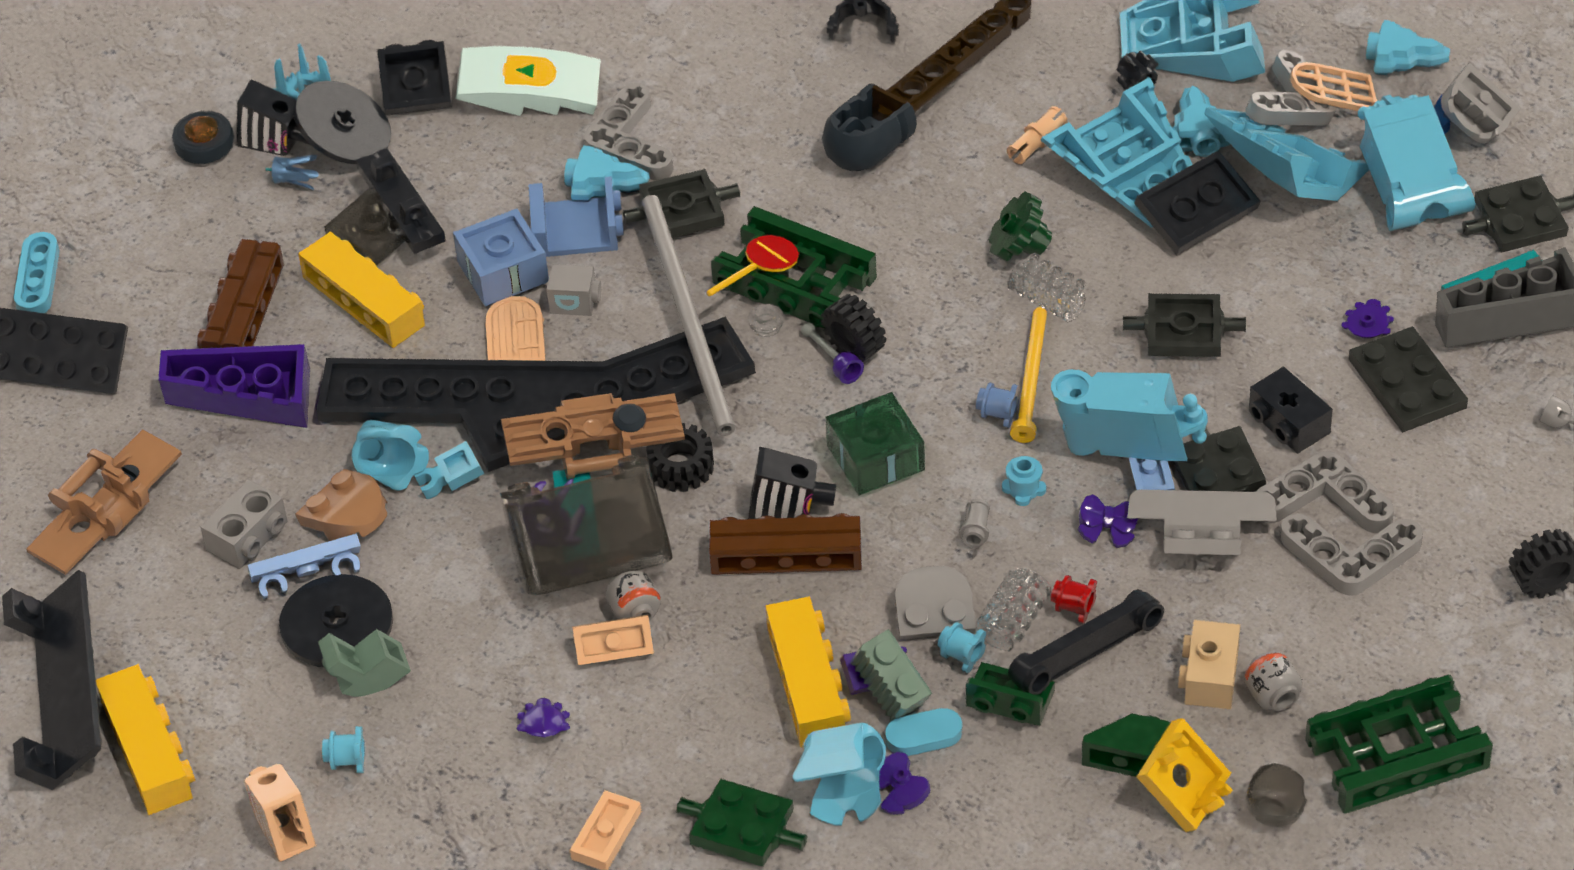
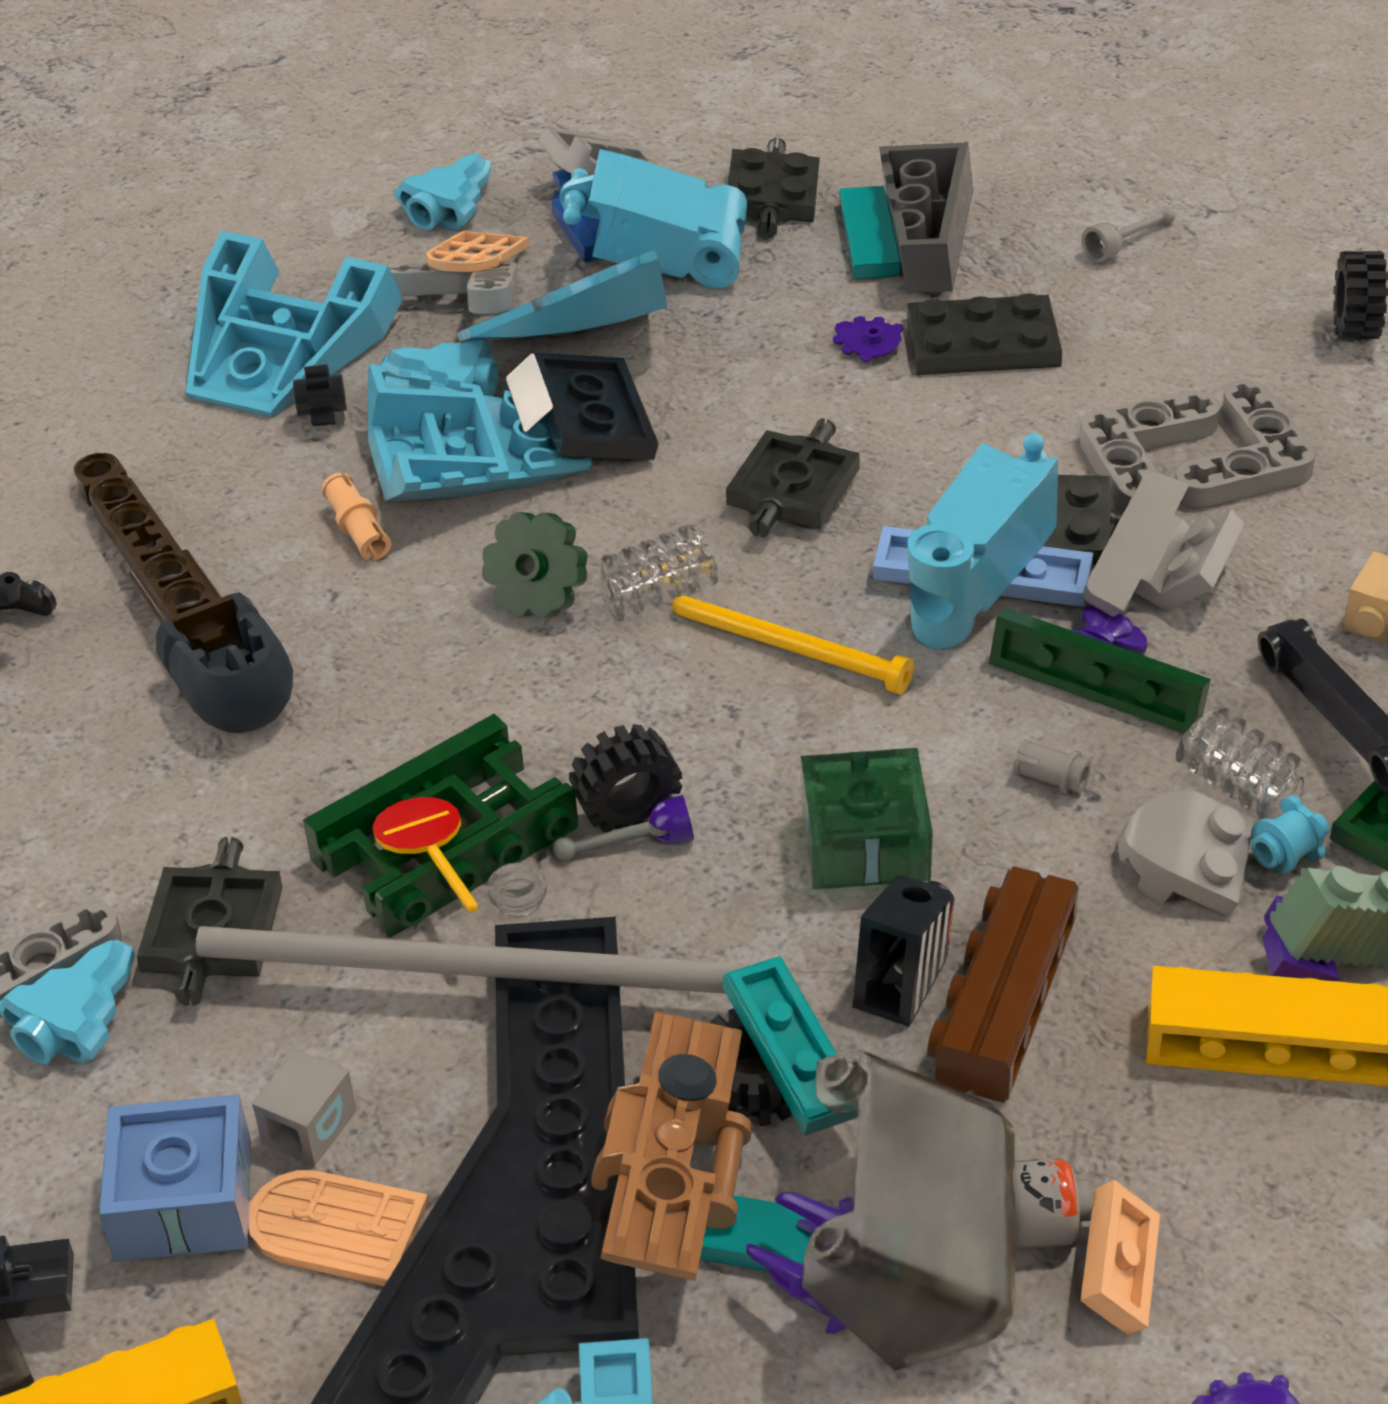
camera: 70 degrees left, 5 degrees down
medium blue panel [529,177,624,257] -> none
medium blue brick [976,382,1019,428] -> none
medium azure brick [1002,456,1046,506] -> none
red brick [1050,575,1097,624] -> none
black brick [1249,366,1333,454] -> none
none -> white sticker [506,353,553,432]
none -> teal tile [722,956,866,1136]
none -> dark green plate [989,608,1211,736]

